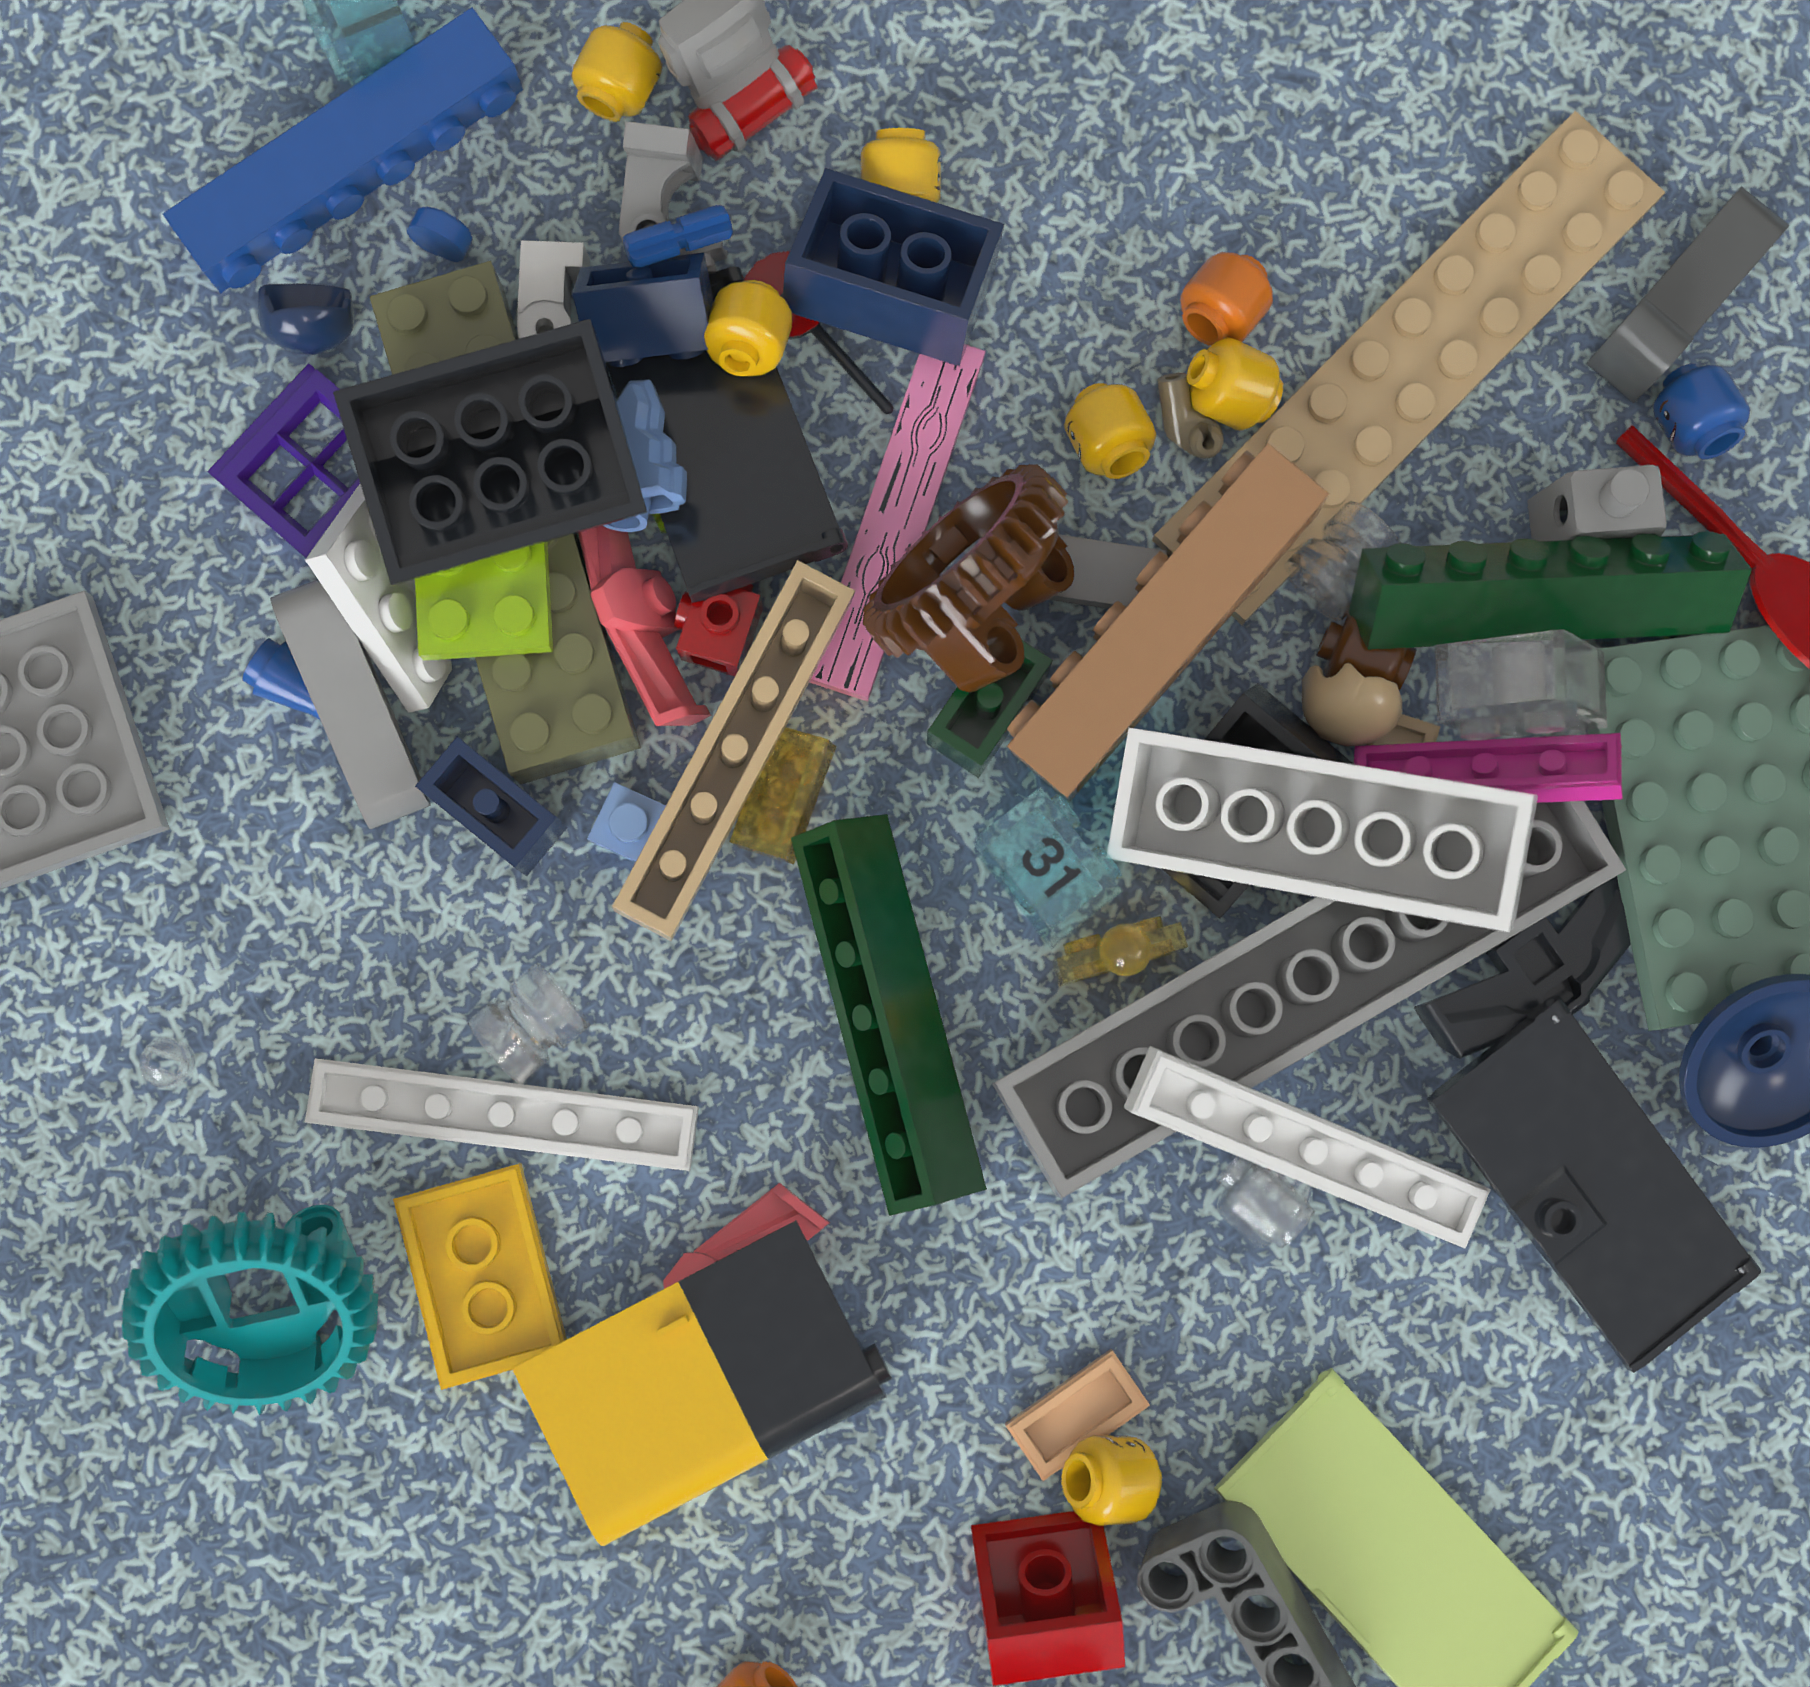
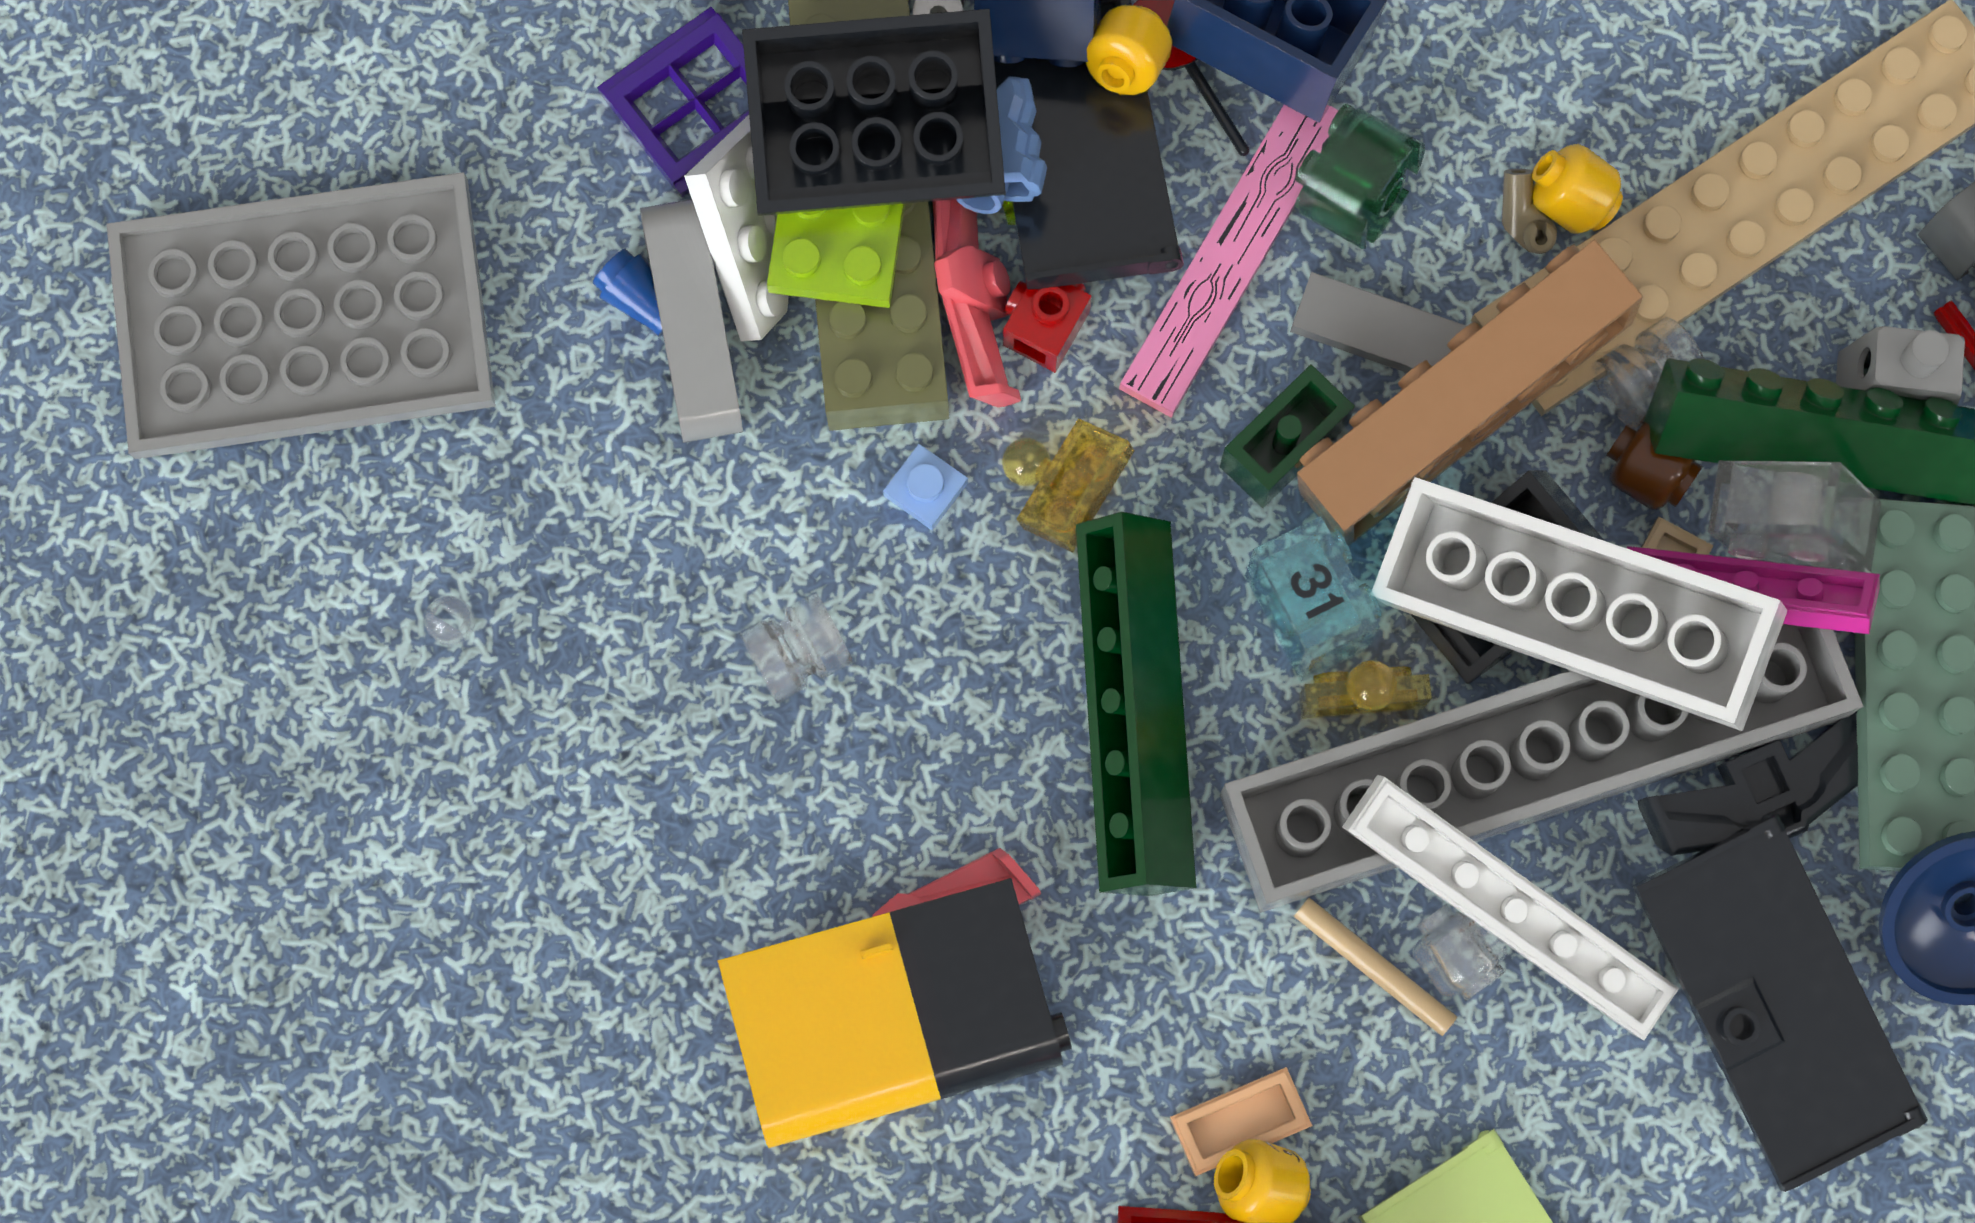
camera: 15 degrees right, 5 degrees down
teal piece [121,1204,379,1415] -> none
white tile [305,1058,699,1171] -> none
yellow tile [393,1163,567,1390] -> none
dark blue brick [415,737,568,876] -> none
tan brick [612,560,855,942] -> none
reddish brown piece [863,464,1074,692] -> none
yellow head [1064,383,1156,479] -> none
orange head [1180,252,1273,346] -> none
tan hair [1302,663,1403,747] -> none
none -> tan bar [1293,897,1457,1036]
none -> clear green brick [1295,104,1425,249]

